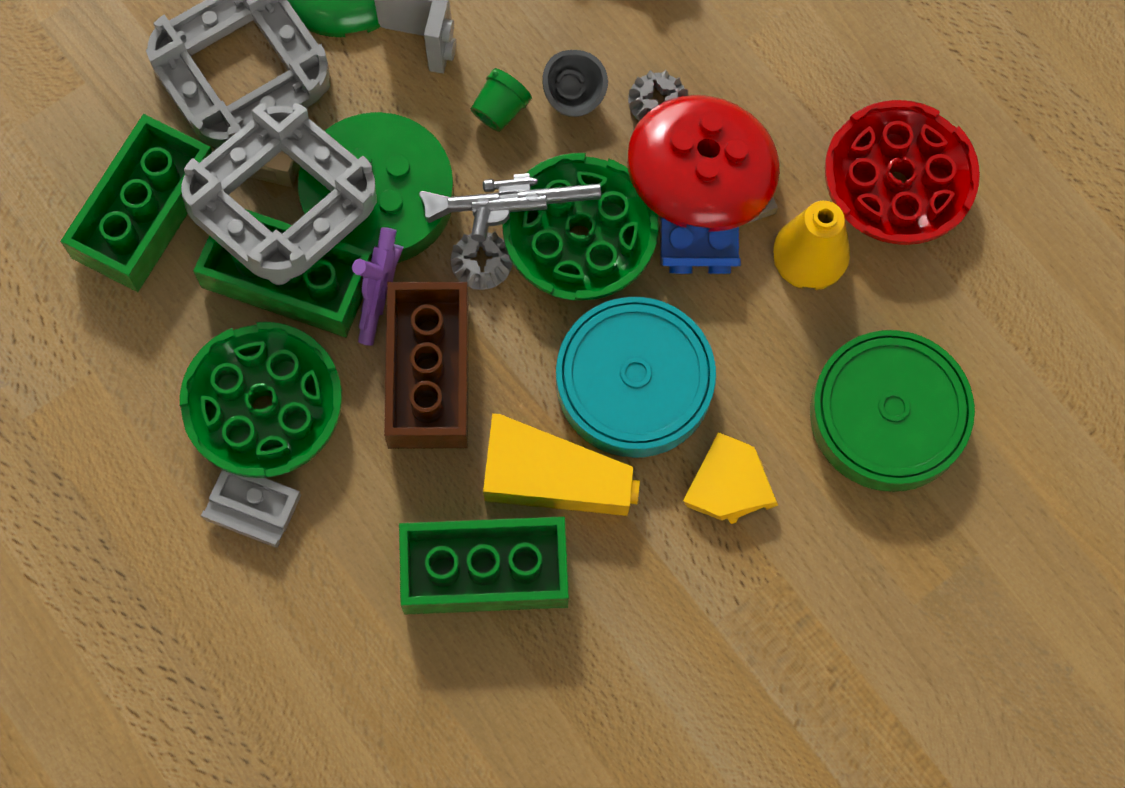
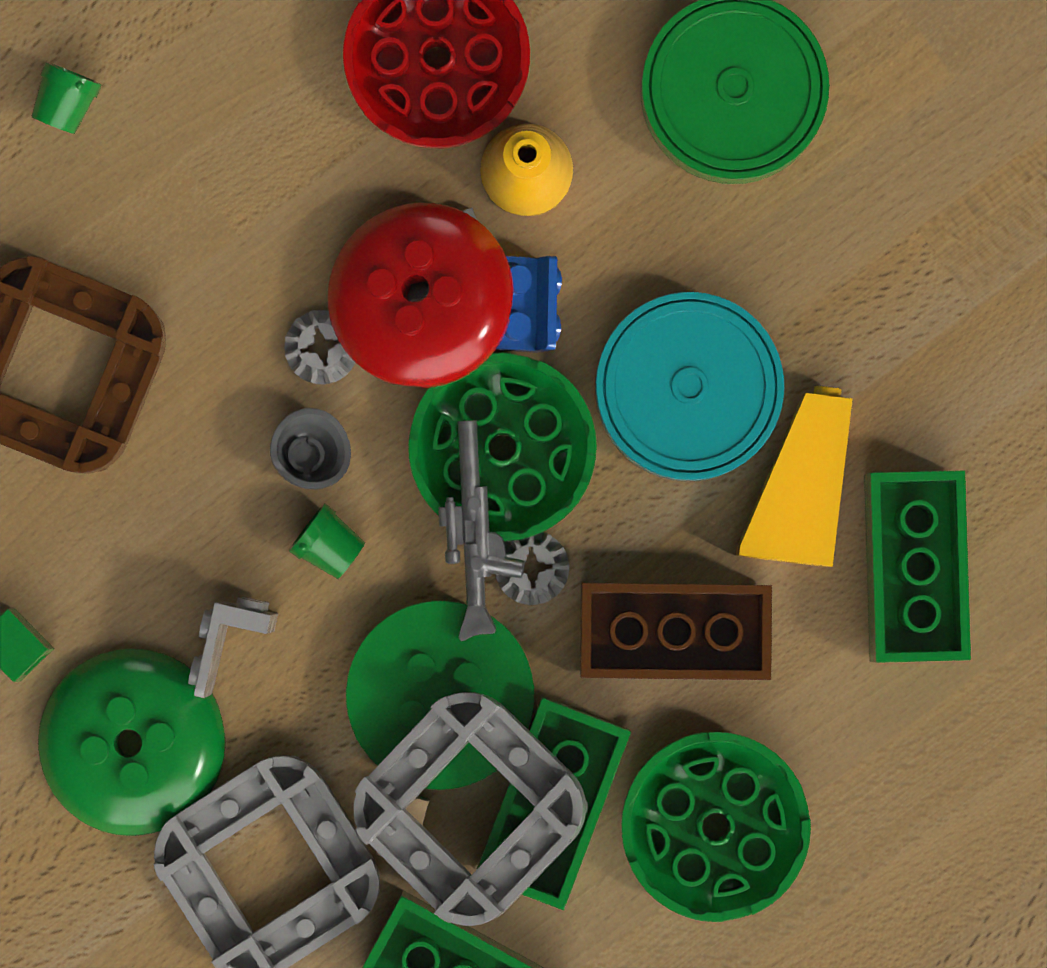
camera: 90 degrees left, 15 degrees up
light grey plate [201,470,301,548] -> none
medium lavender piece [352,227,404,345] -> none
yellow slope [683,432,778,524] -> none

